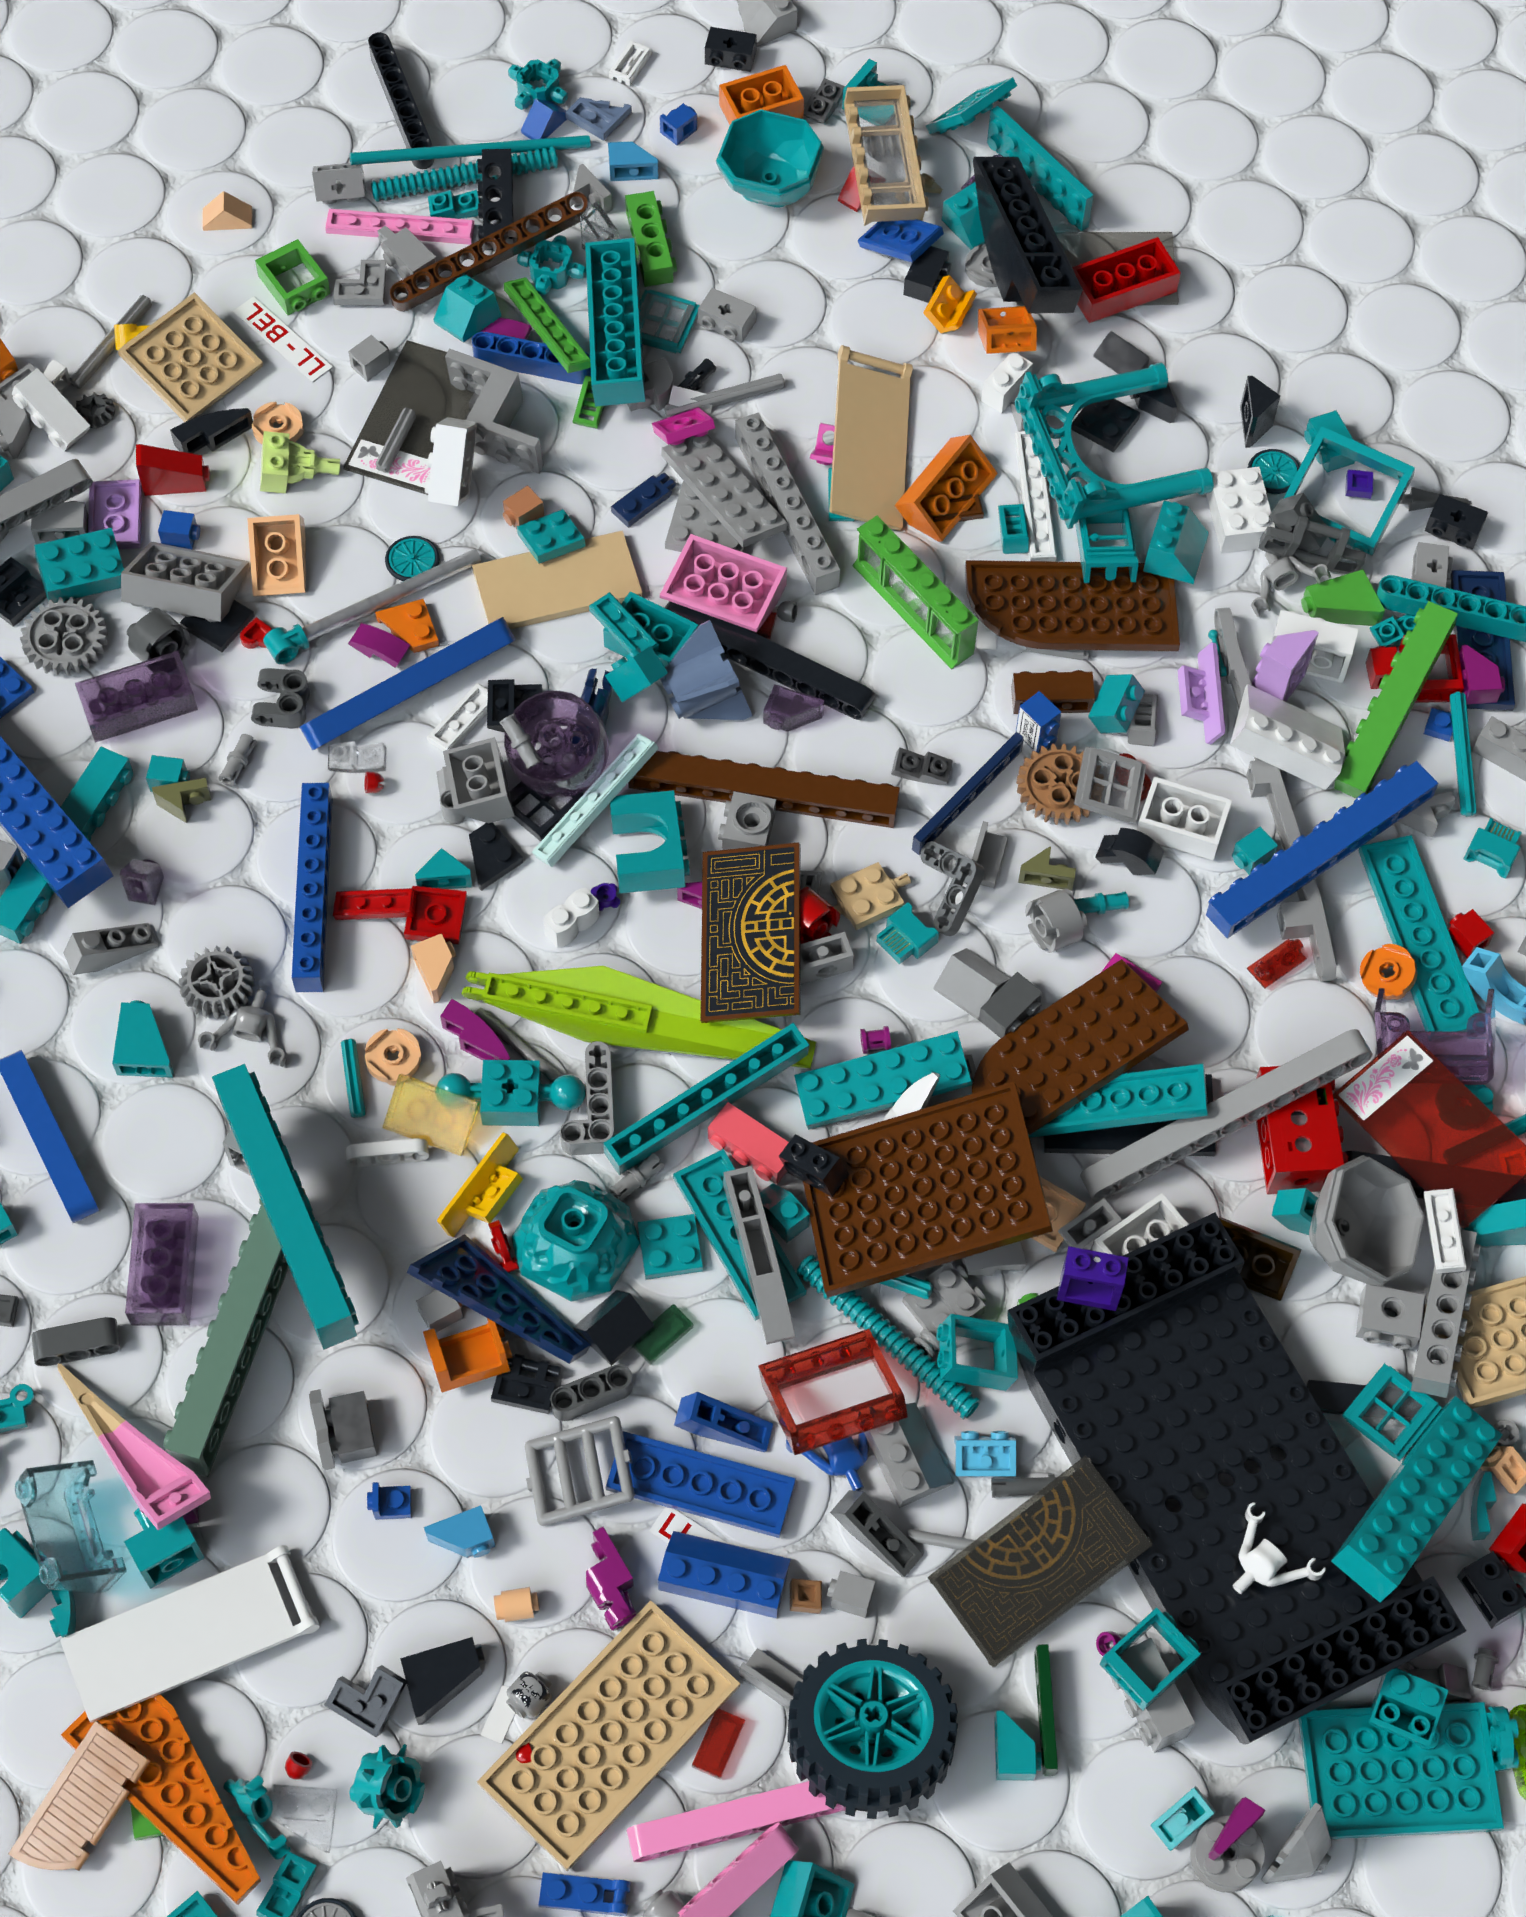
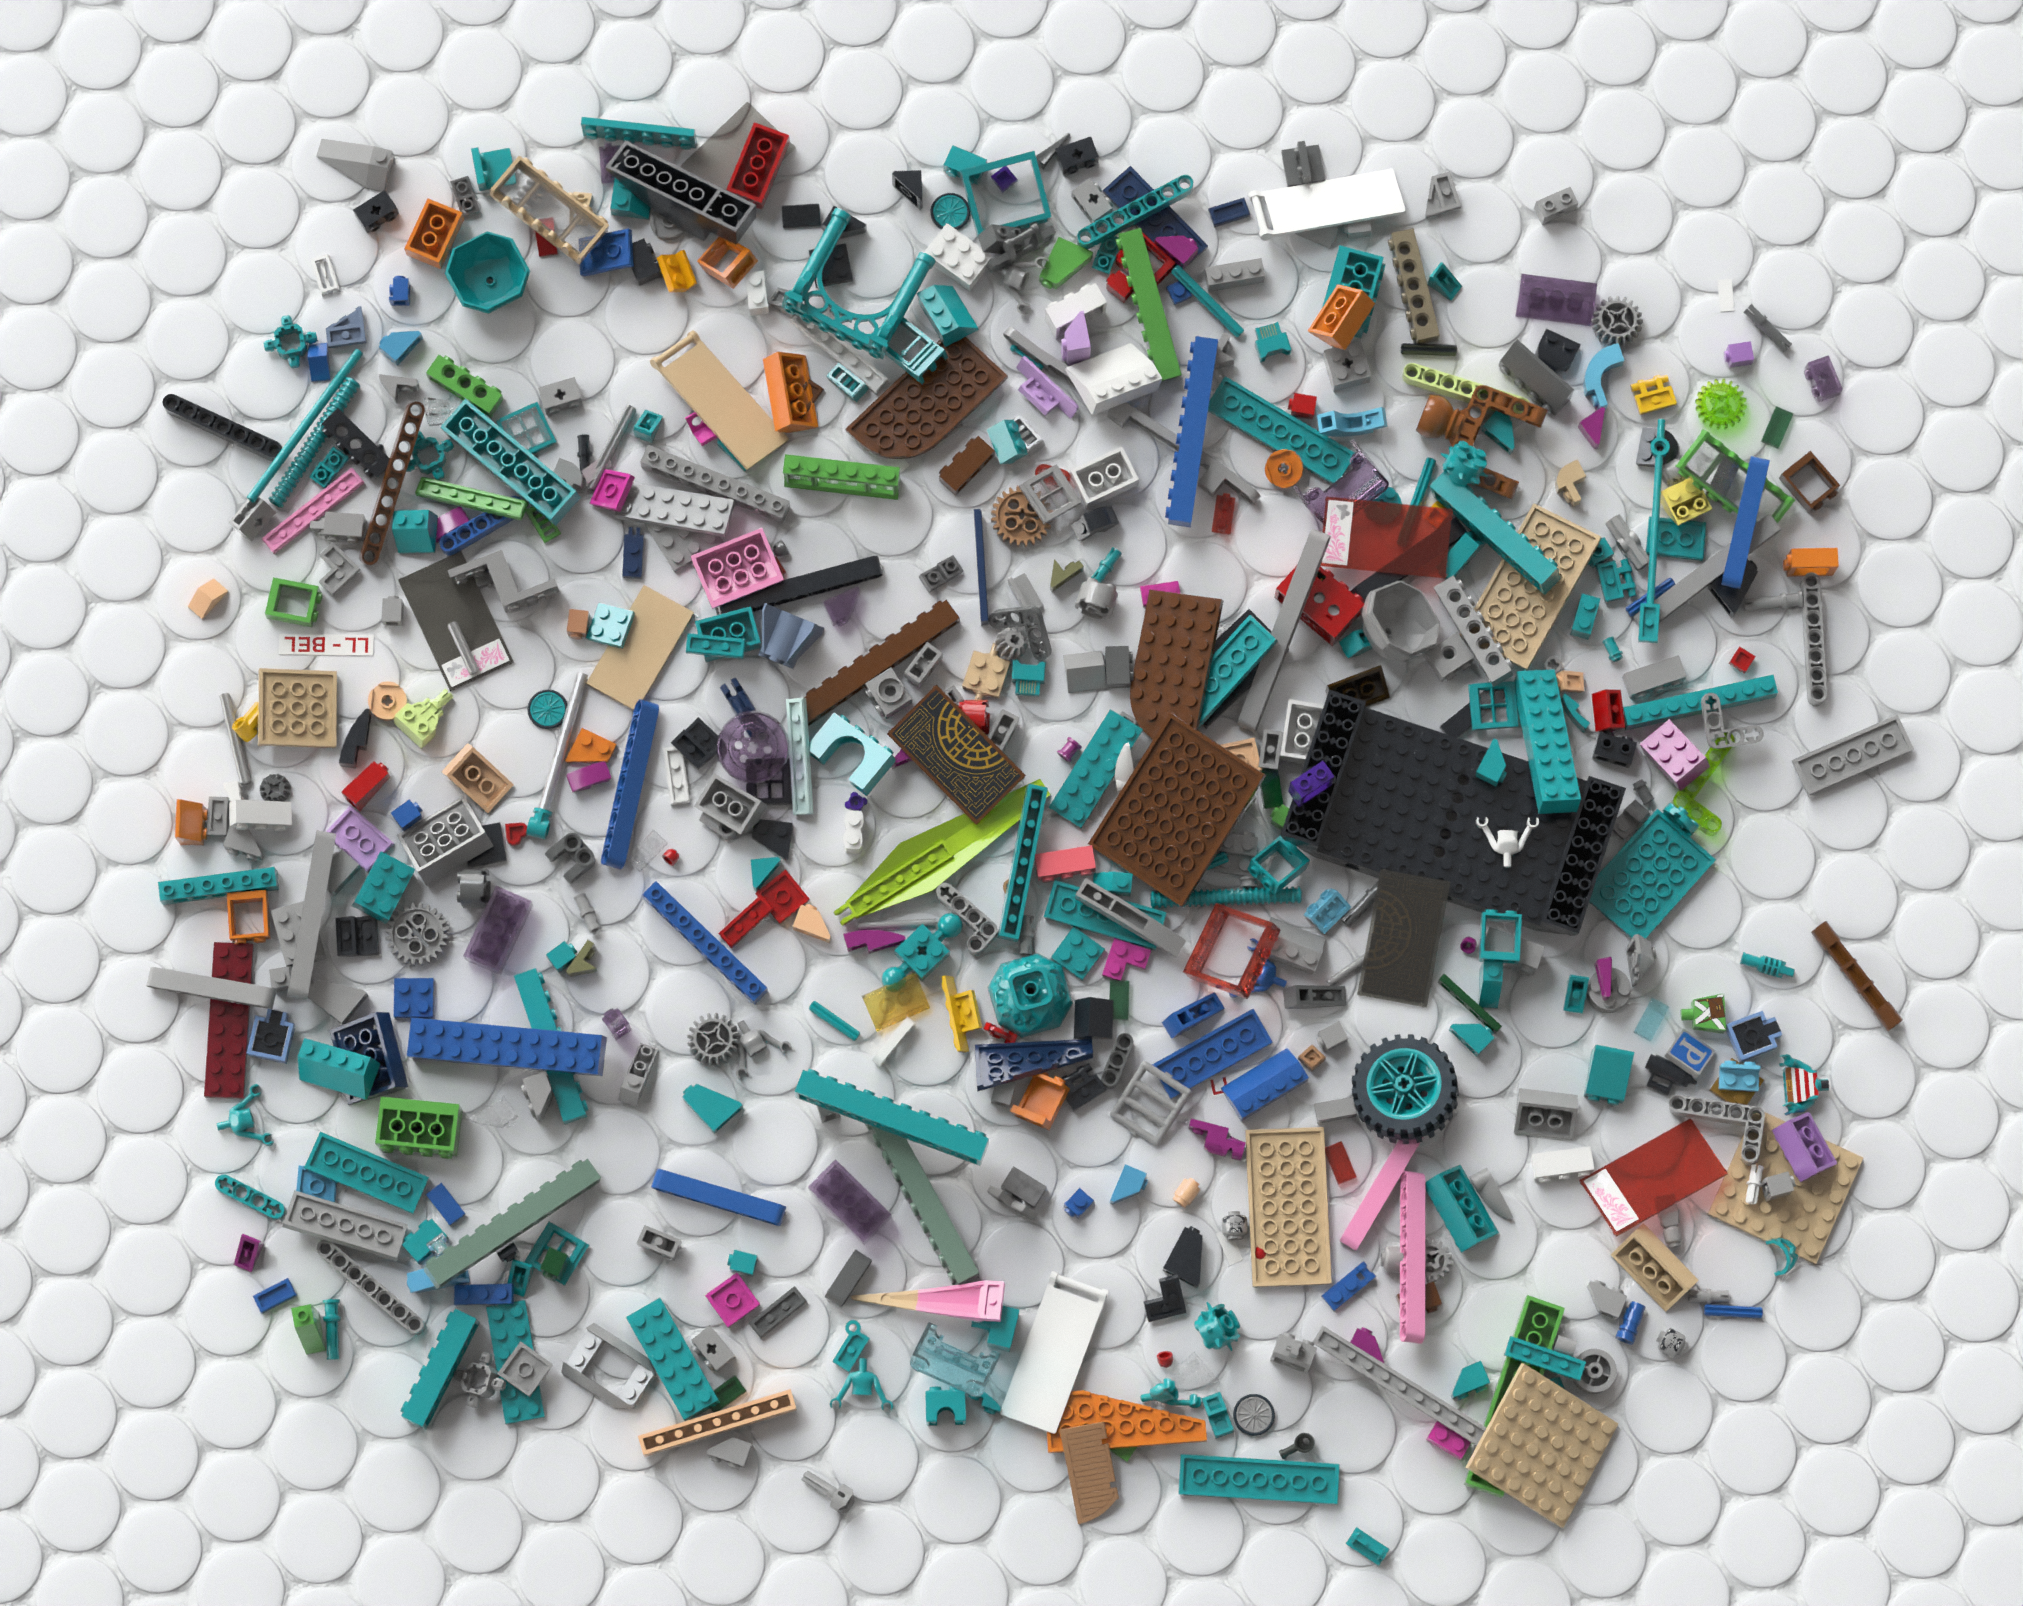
camera: 45 degrees left, 15 degrees up
light nougat plate [365,1028,422,1086] -> none
white brick [425,417,478,506] -> none
light grey pin [499,713,542,769] -> none
teal brick [605,646,668,702] -> none
black brick [779,1134,849,1197] -> none
teal plate [925,77,1017,134] -> none
blue brick [1016,691,1061,753] -> none
teal brick [1232,826,1278,875] -> none
teal slope [1369,1668,1449,1749] -> none
white tile [1424,1188,1466,1274] -> none
none -> teal slope [633,410,663,444]
none -> light grey brick [904,642,943,688]
none -> light grey gear [994,627,1028,660]
none -> dark pink plate [1102,938,1151,982]
none -> dark green tile [1259,769,1283,809]
none -> teal slope [1475,738,1507,786]
none -> teal slope [1478,961,1503,1009]

